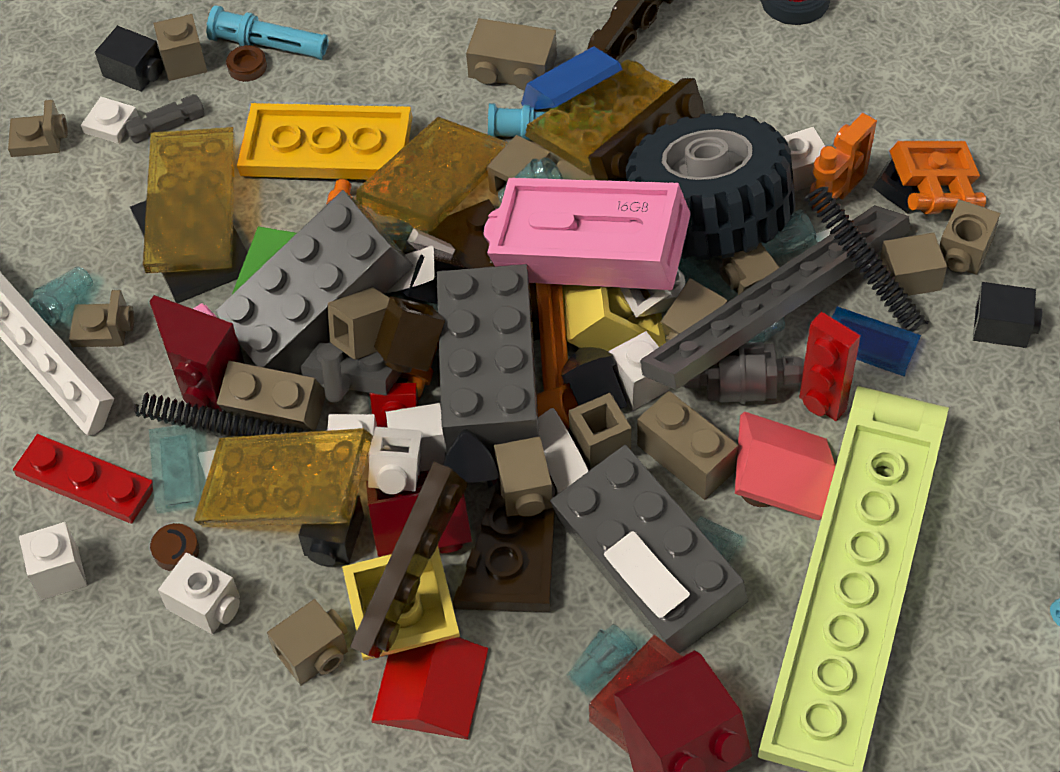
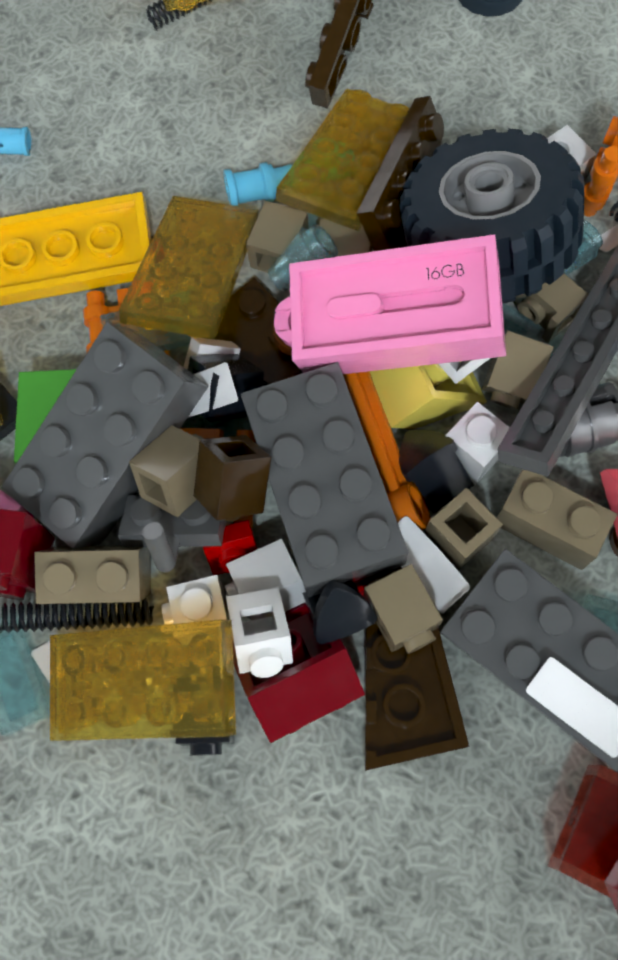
camera: 15 degrees left, 15 degrees up
reddish brown tile [150,523,200,571] -> none
white brick [158,553,240,635] -> none
dark tan brick [267,599,348,686] -> none
light yellow slope [342,546,460,661] -> none
dark brown wing [350,461,468,658] -> none
red slope [371,637,489,740] -> none
dark tan brick [466,18,557,90] -> none
blue slope [521,46,623,110] -> none
clear light blue cone [566,624,639,696] -> none

